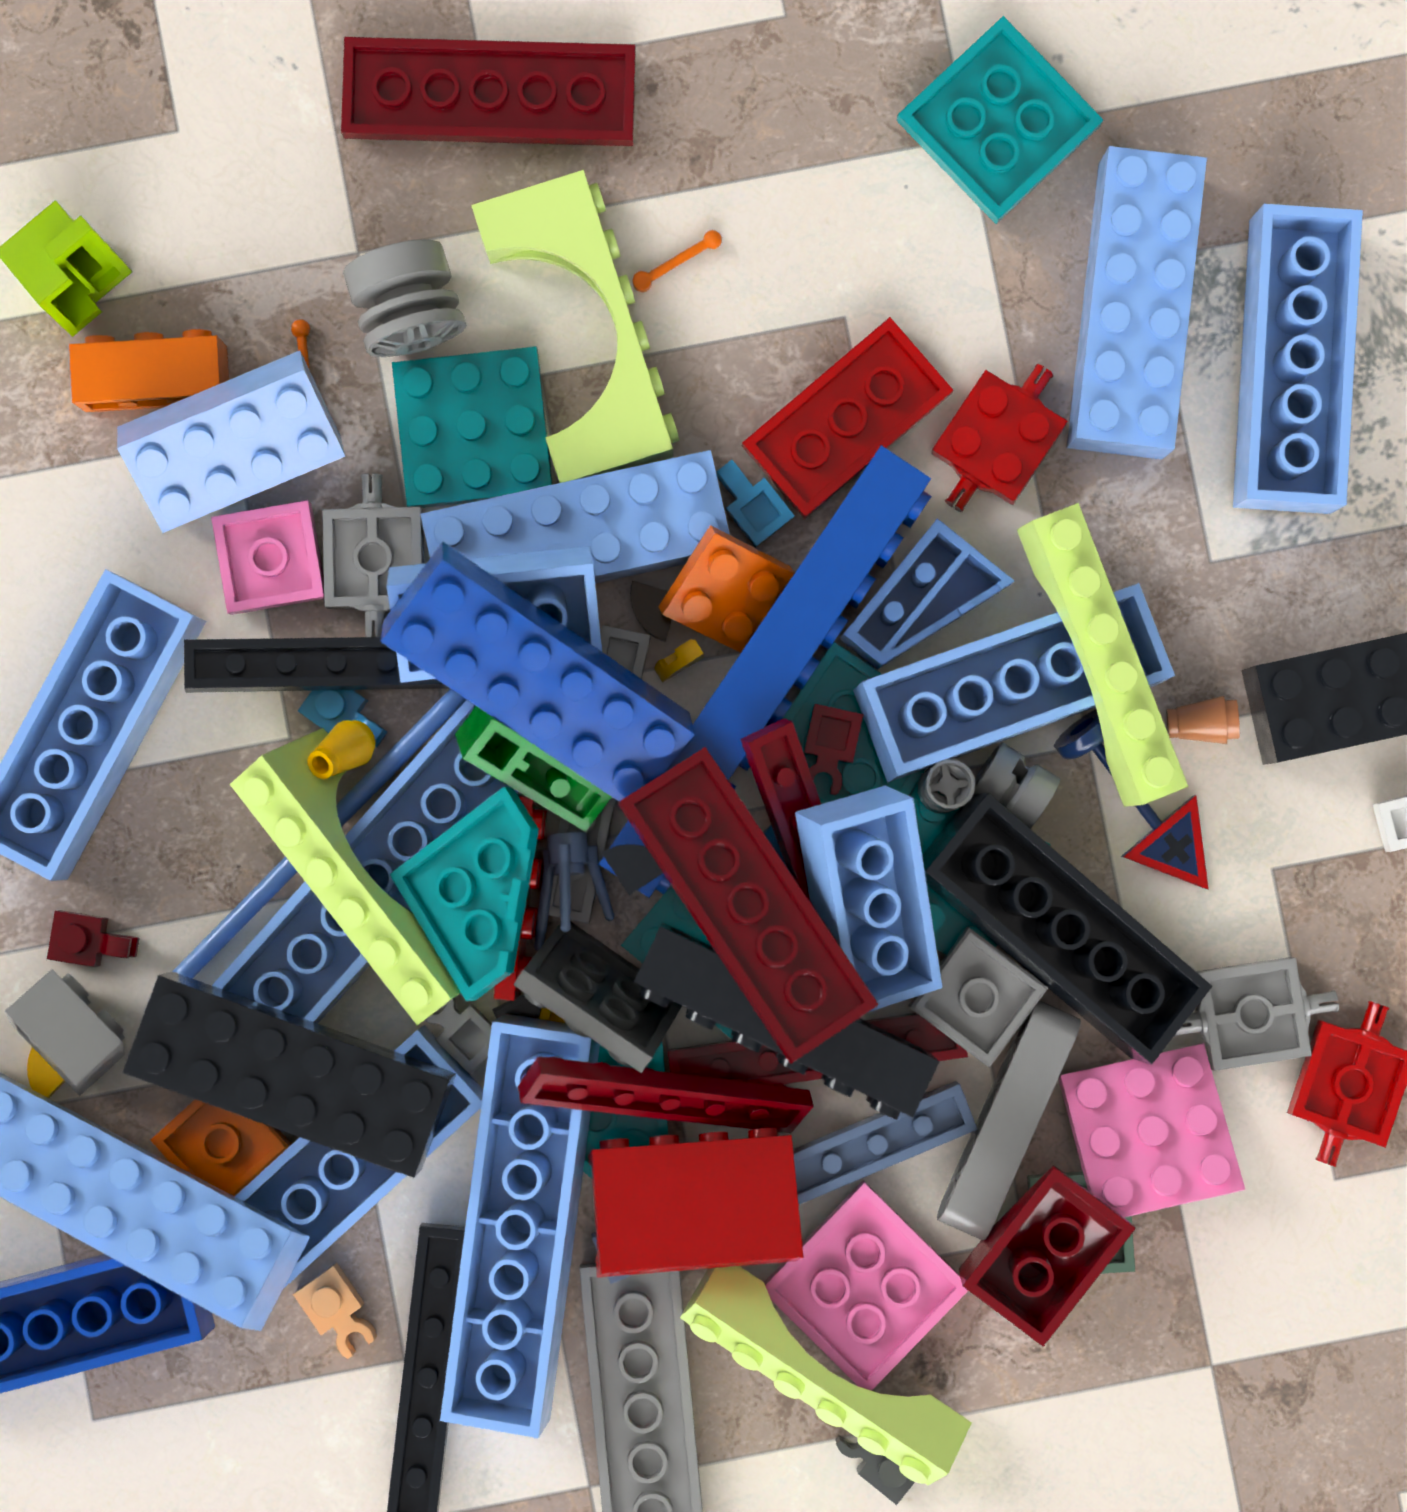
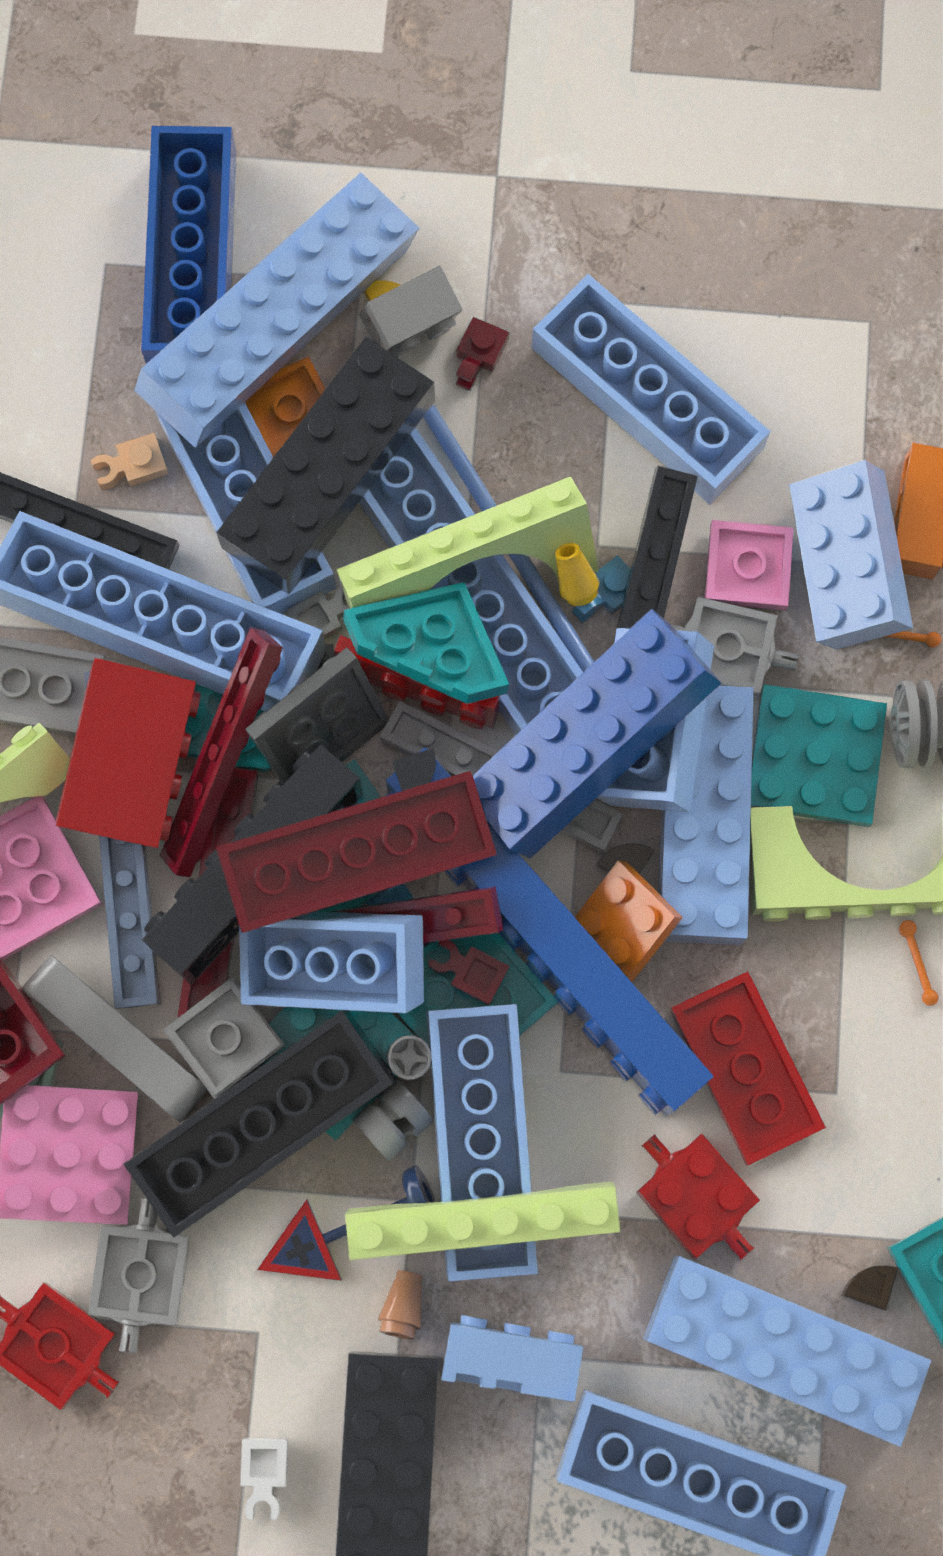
camera: 105 degrees right, 10 degrees down
green slope [455,706,612,832] -> none
sand blue plant [534,832,615,951] -> none
yellow tile [654,638,704,683] -> none
dark azure plate [716,460,795,548] -> none
medium blue wedge [840,518,1015,670] -> none
none -> light blue wedge [441,1315,583,1402]
none -> dark brown tile [841,1266,898,1311]

